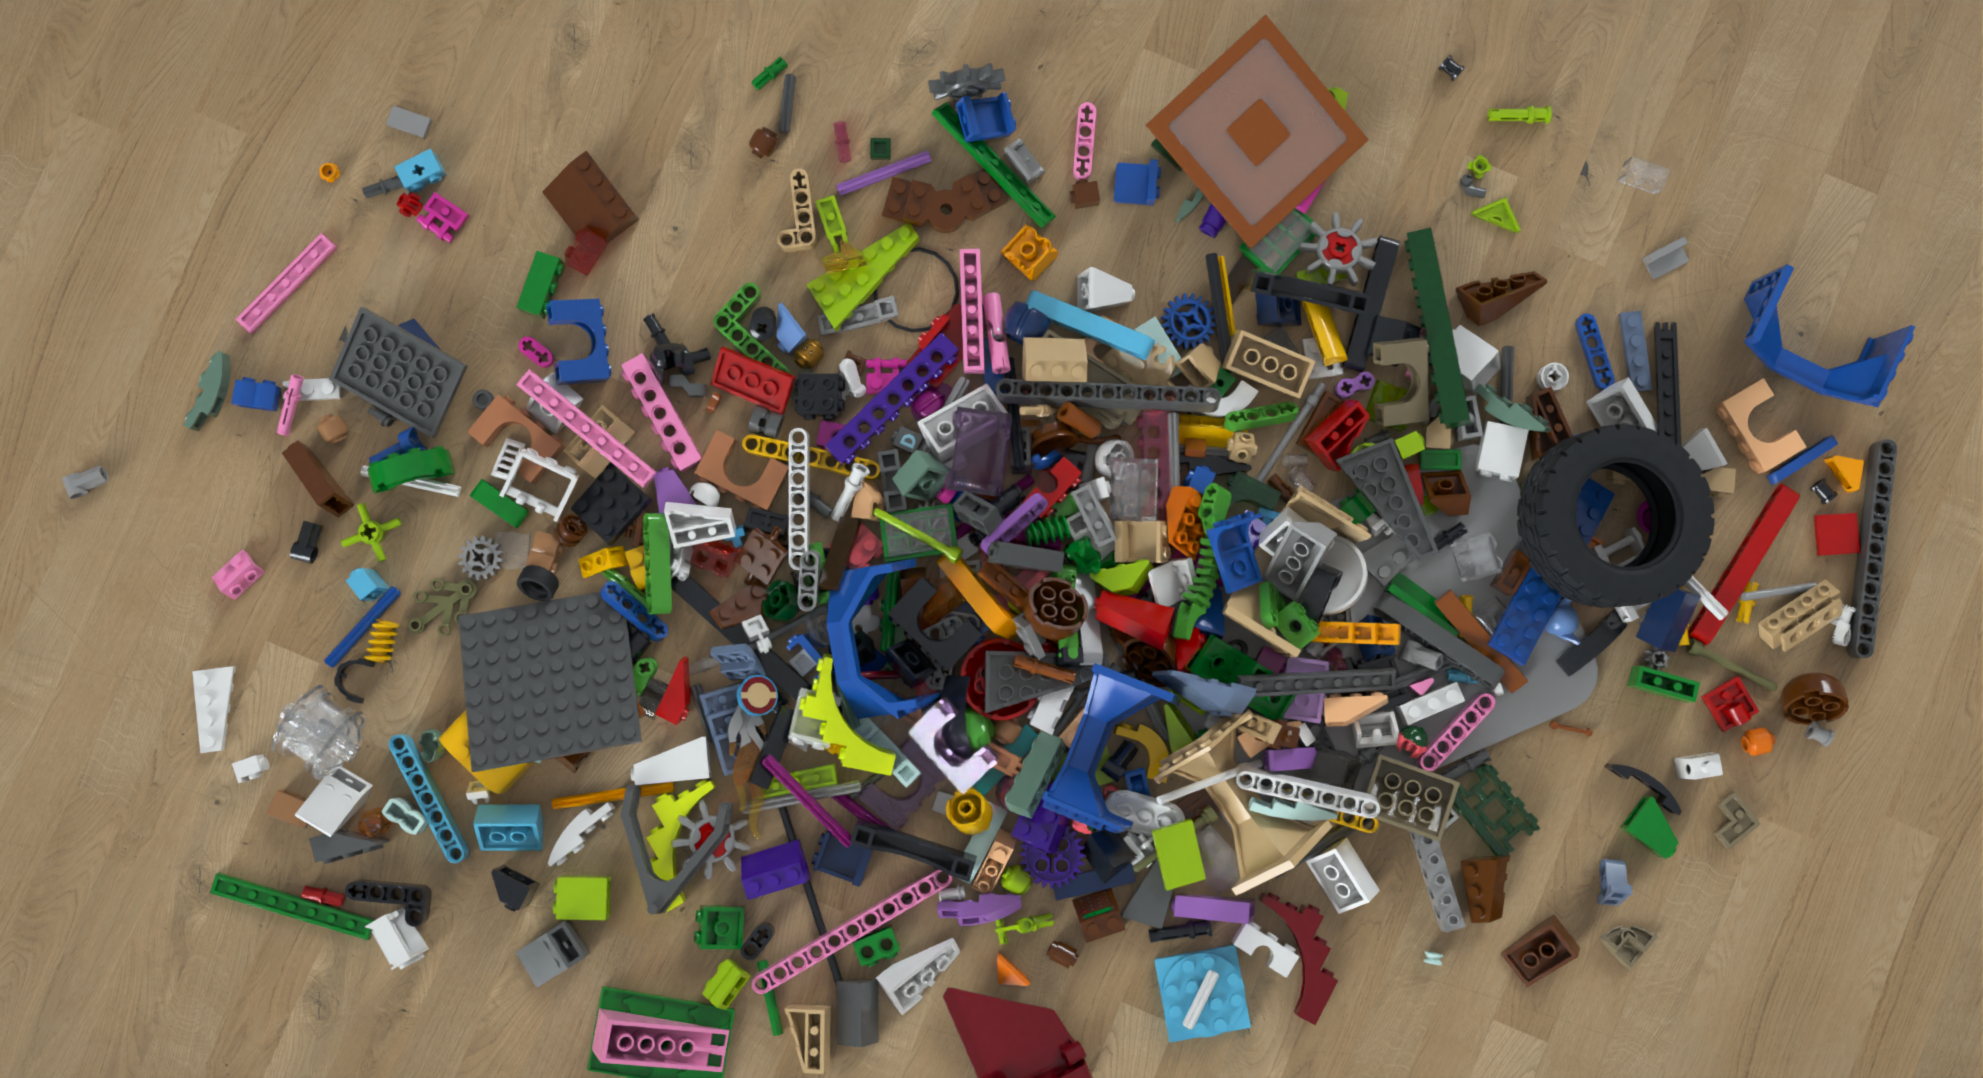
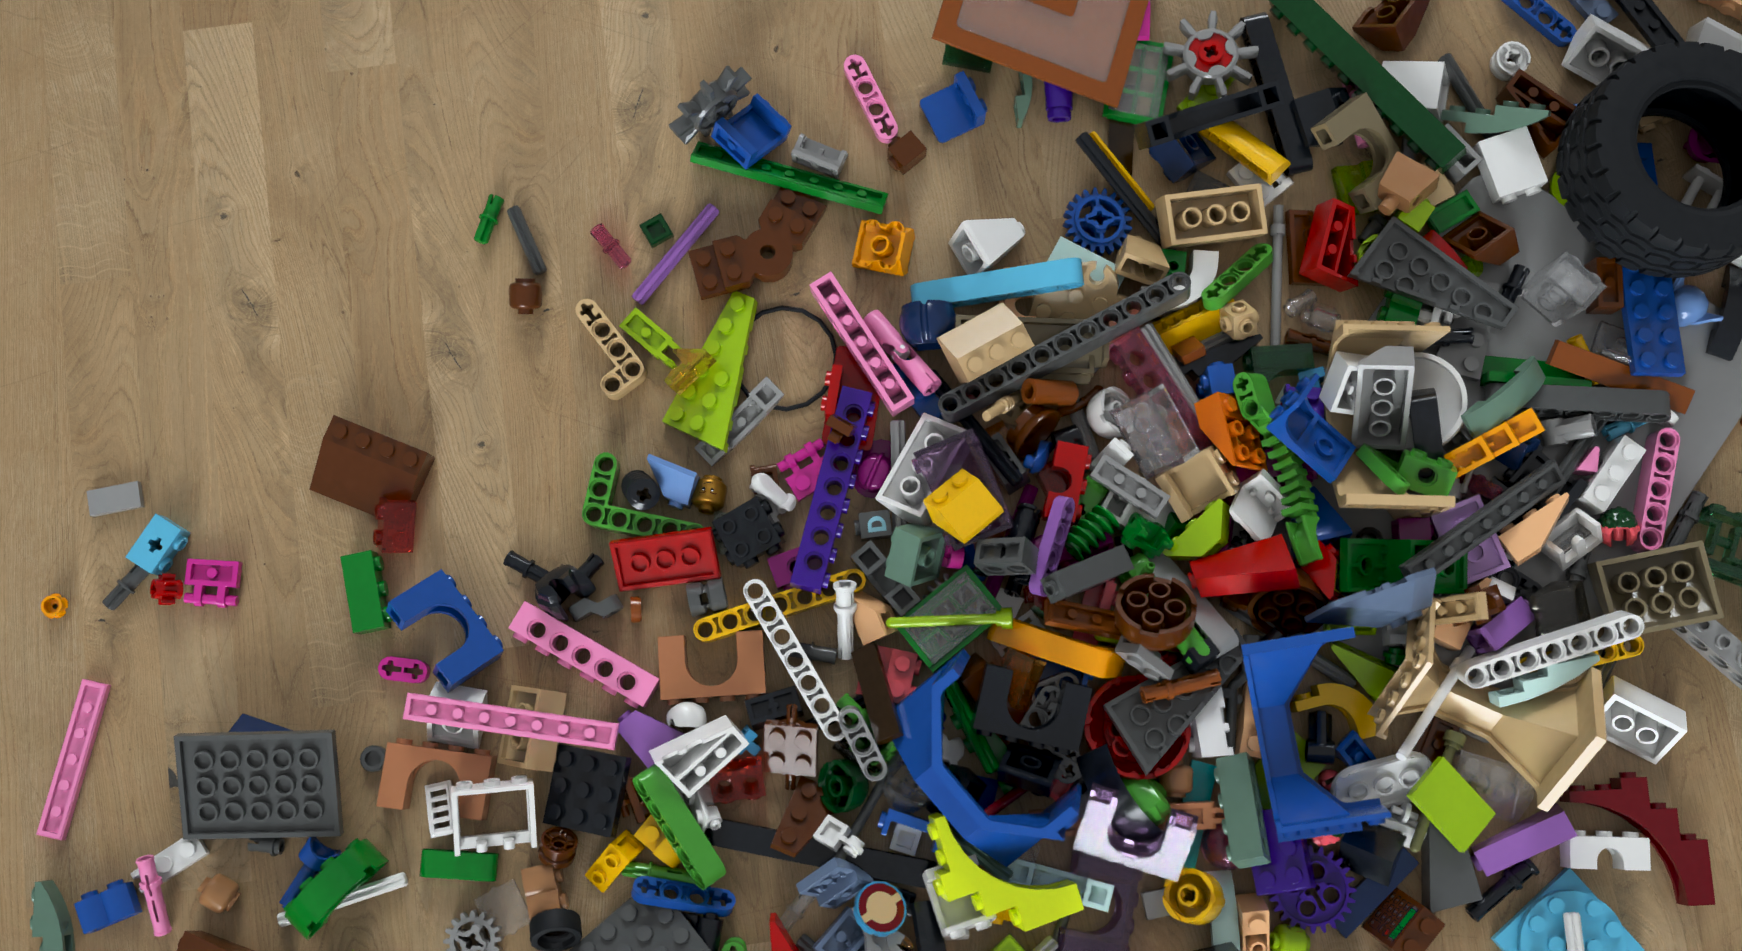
camera: 25 degrees left, 5 degrees down
medium lavender axle [1334,372,1375,399] -> none
none -> reddish brown tile [826,414,857,444]
none -> yellow slope [923,468,1004,544]
none -> medium nougat torso [1377,151,1440,216]
none -> black pin [1432,327,1474,347]
none -> sand green slope [1461,356,1546,437]

